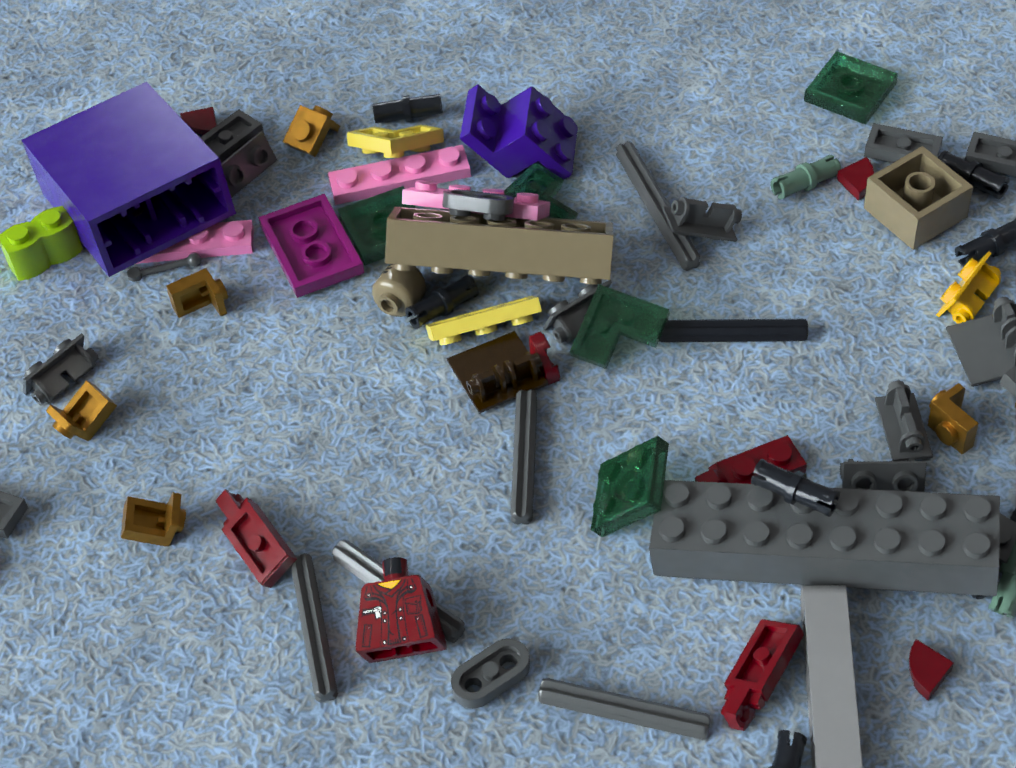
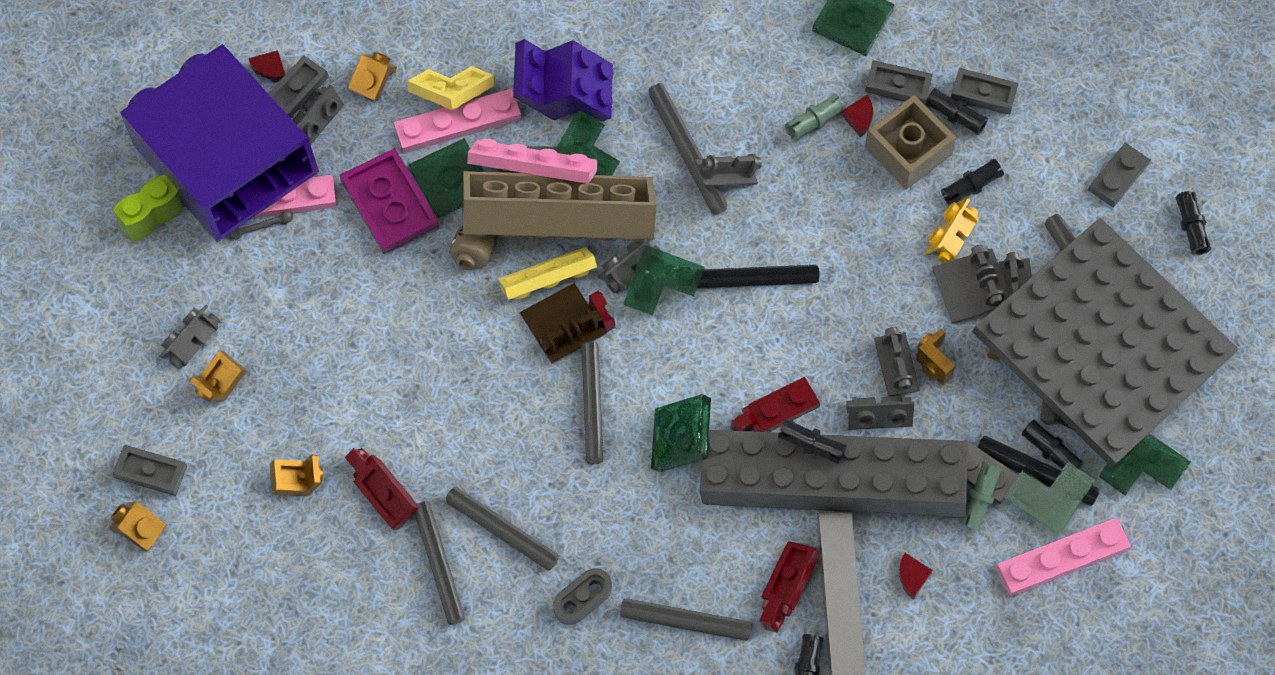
camera: 10 degrees left, 15 degrees up
pearl gold bracket [166,268,228,318] -> none
dark red torso [356,557,447,663] -> none
black pin [373,94,443,123] -> none
black pin [405,275,479,329] -> none
dark grey plate [442,189,514,221] -> none

